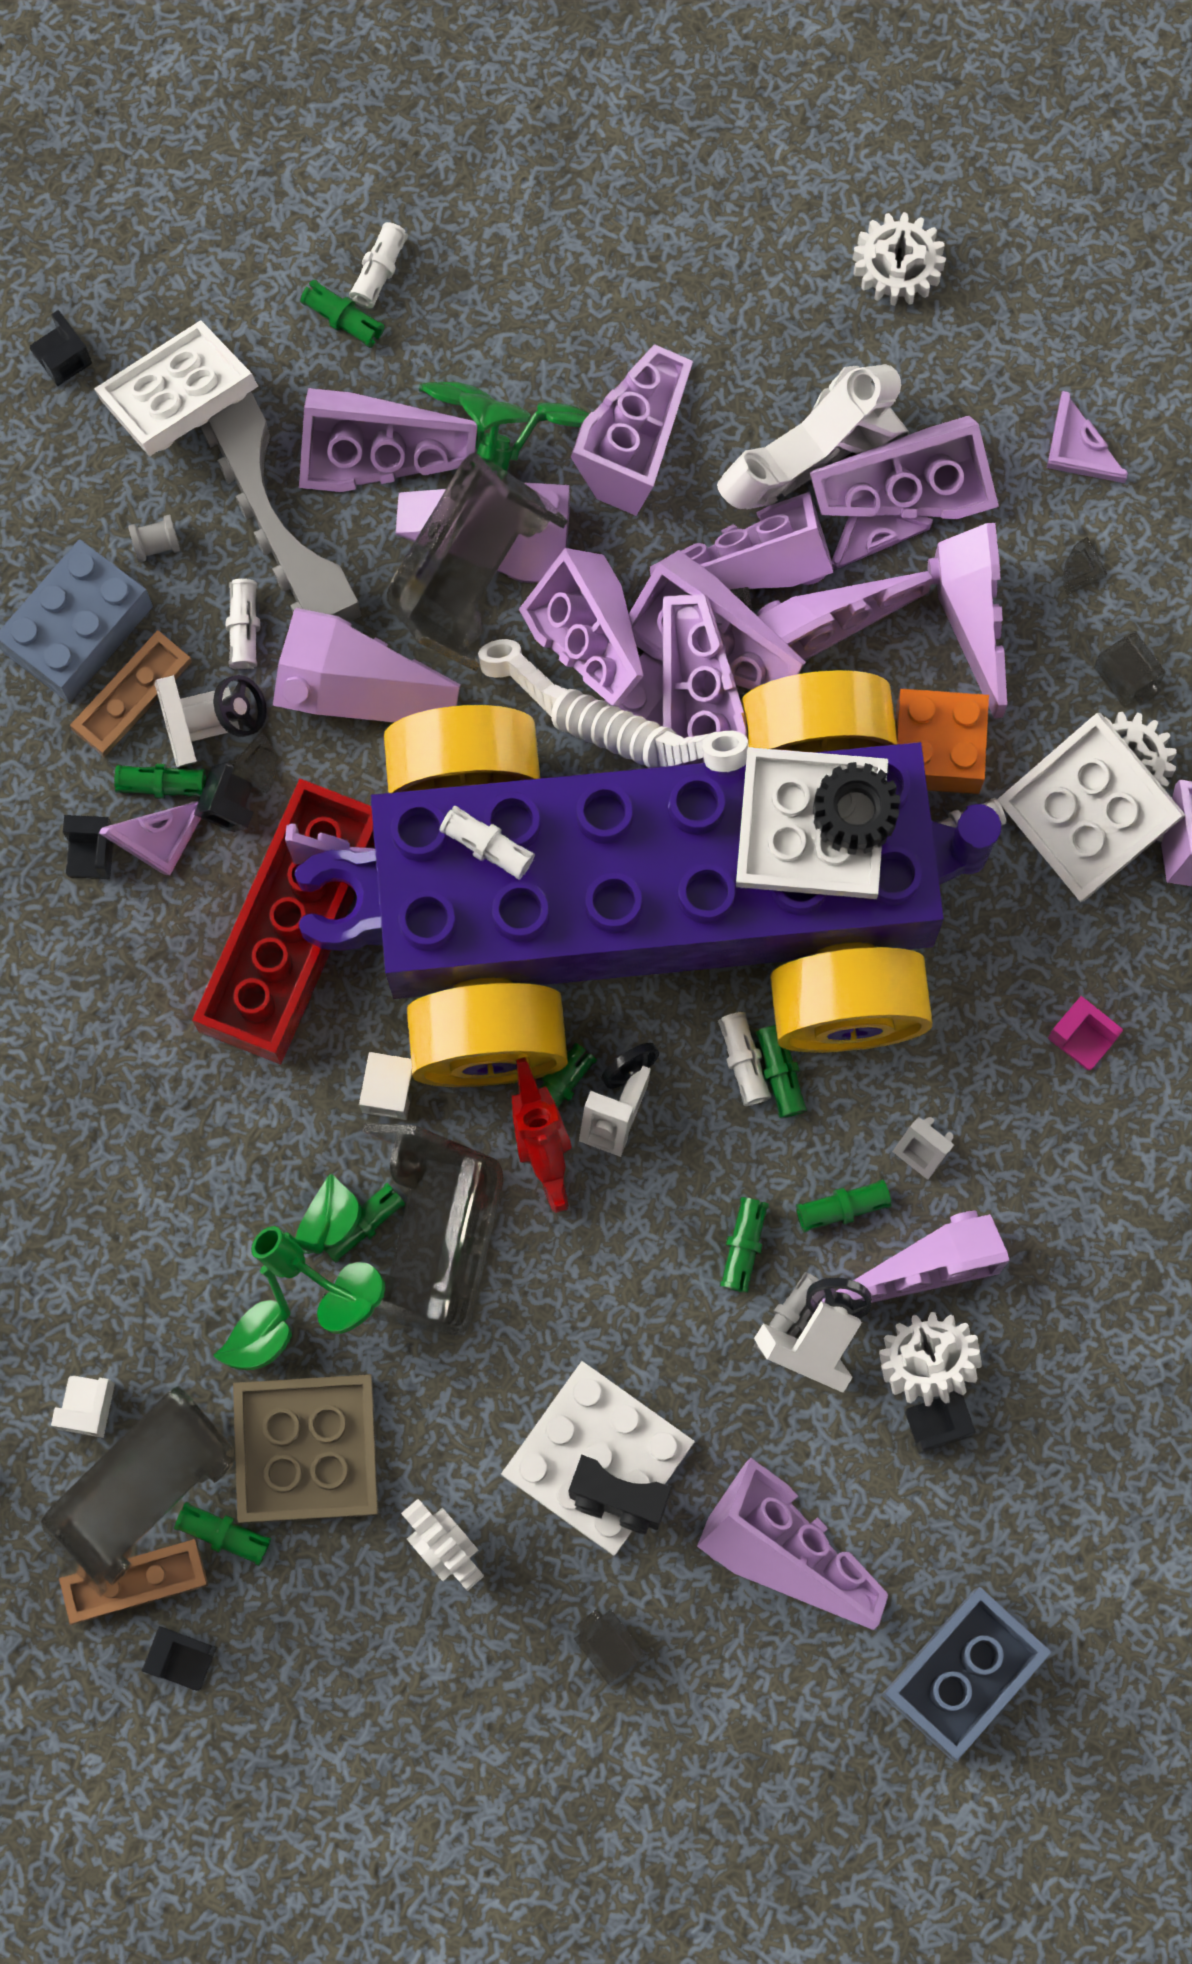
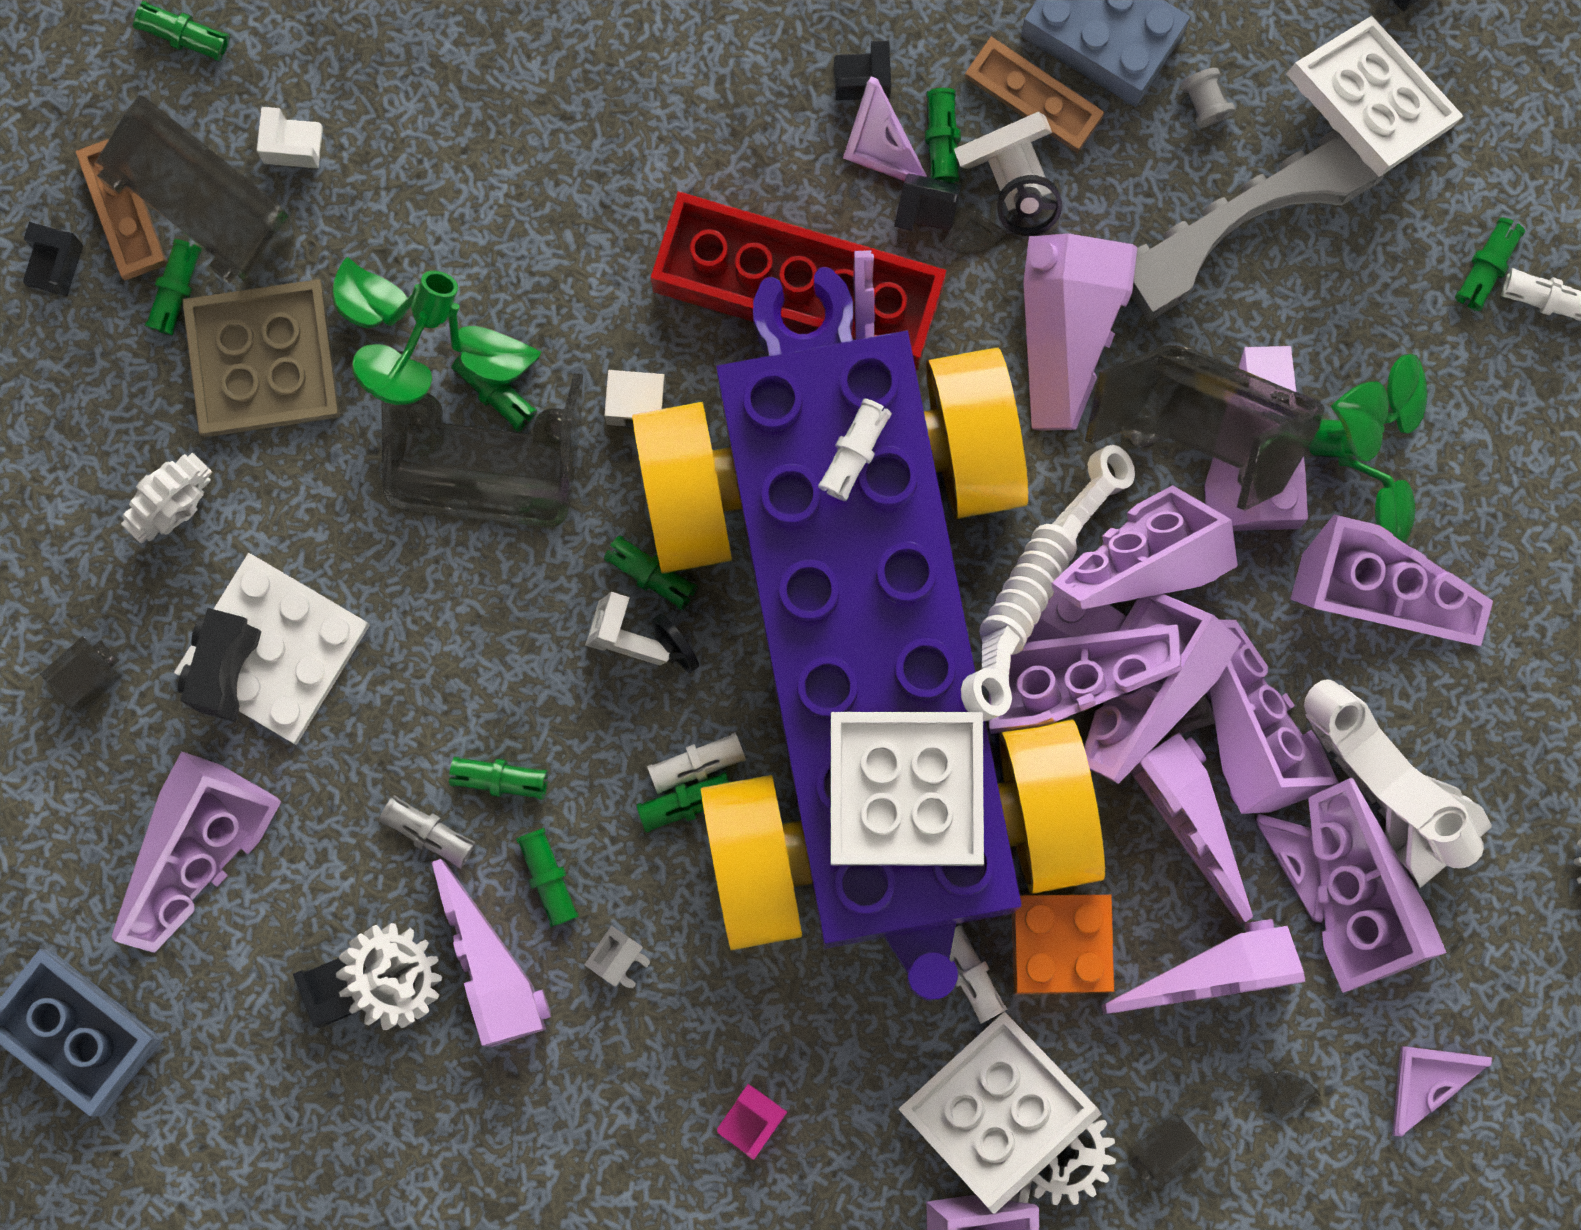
camera: 85 degrees right, 5 degrees up
white pin [226,579,260,669] -> none
lavender wedge [299,388,478,492] -> none
red animal [512,1057,572,1213] -> none
white piece [754,1278,872,1393] -> none
black tyre [812,762,900,855] -> none

